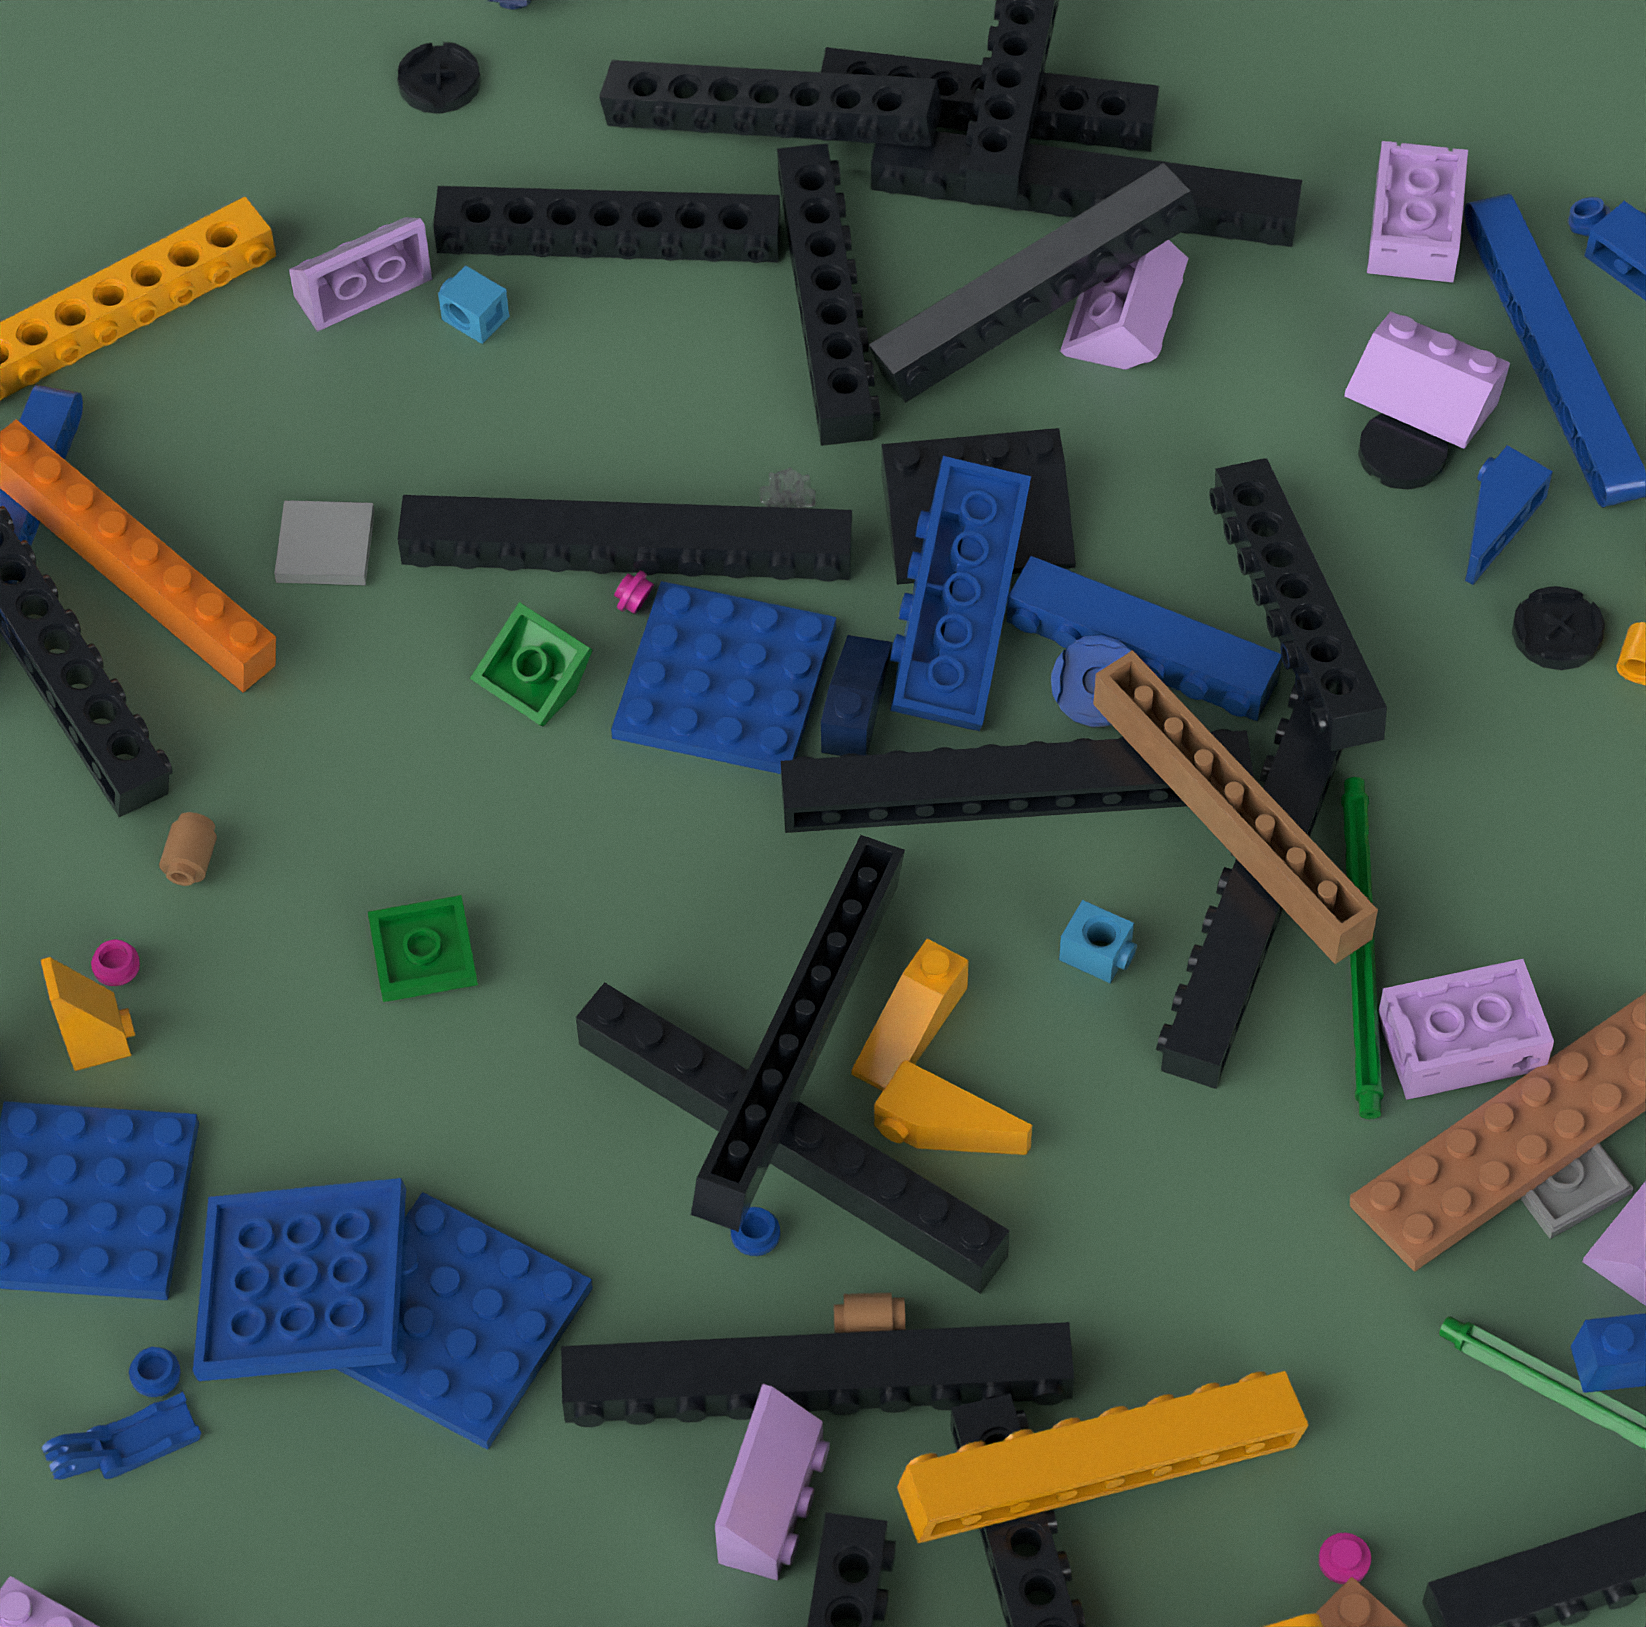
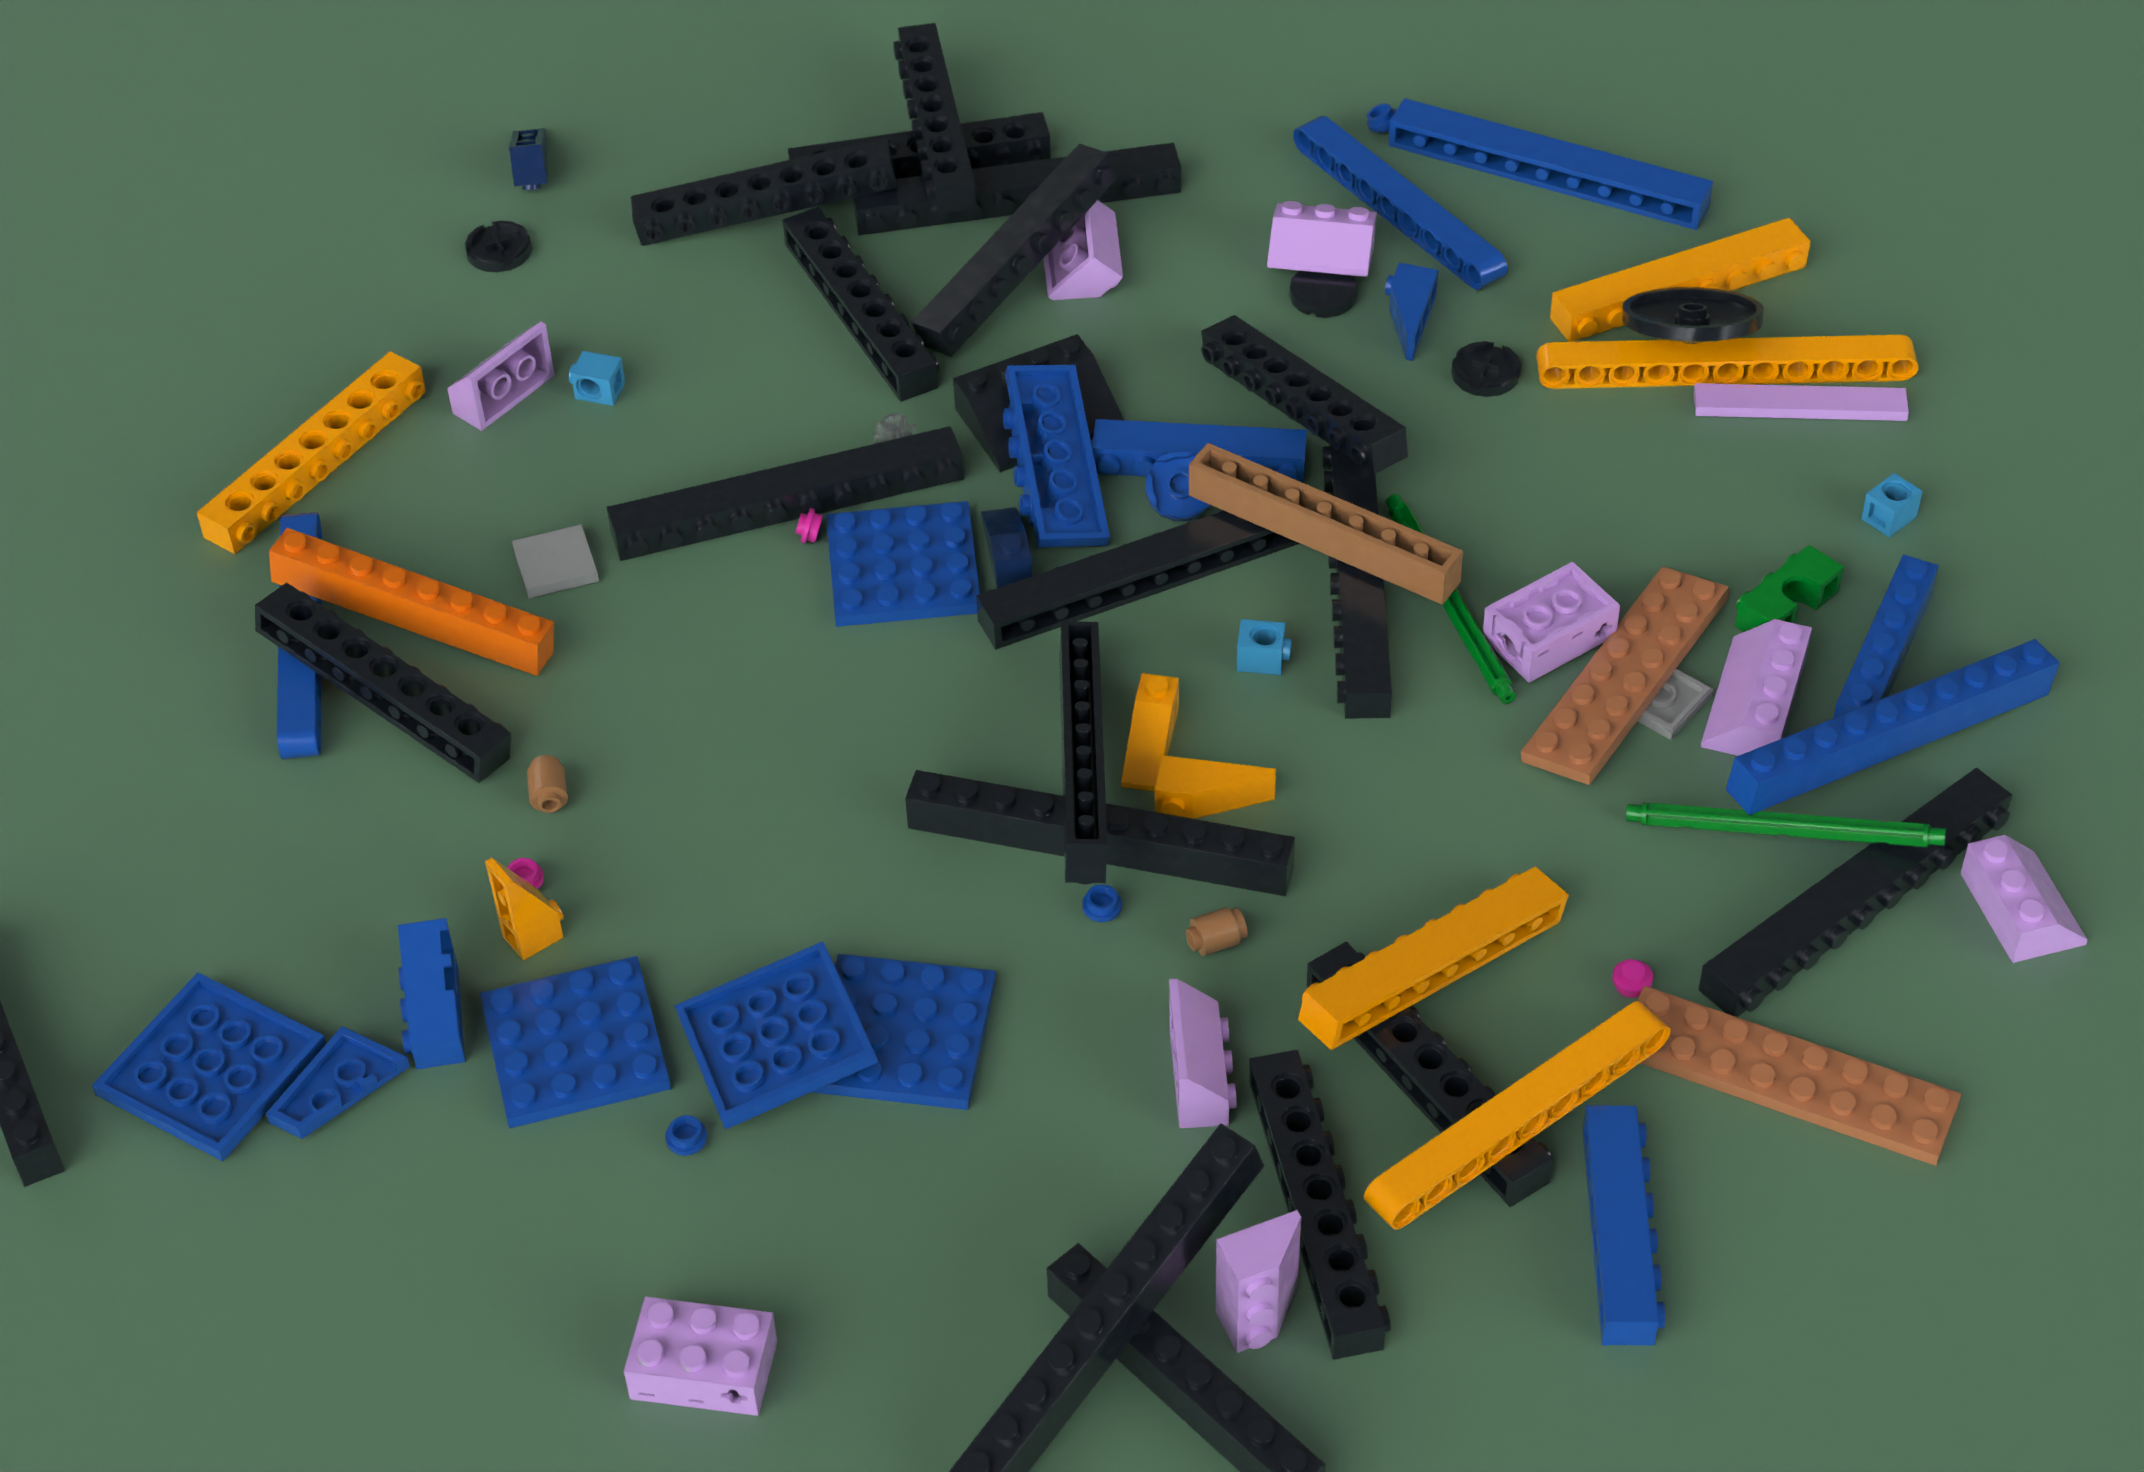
camera: 20 degrees left, 10 degrees down
blue arm [41,1392,202,1480] -> none
green plate [368,895,478,1002] -> none
black brick [433,186,781,263] -> none
green slope [470,602,593,727] -> none
black brick [561,1322,1074,1427] -> none
lavender piece [1367,141,1468,283] -> none

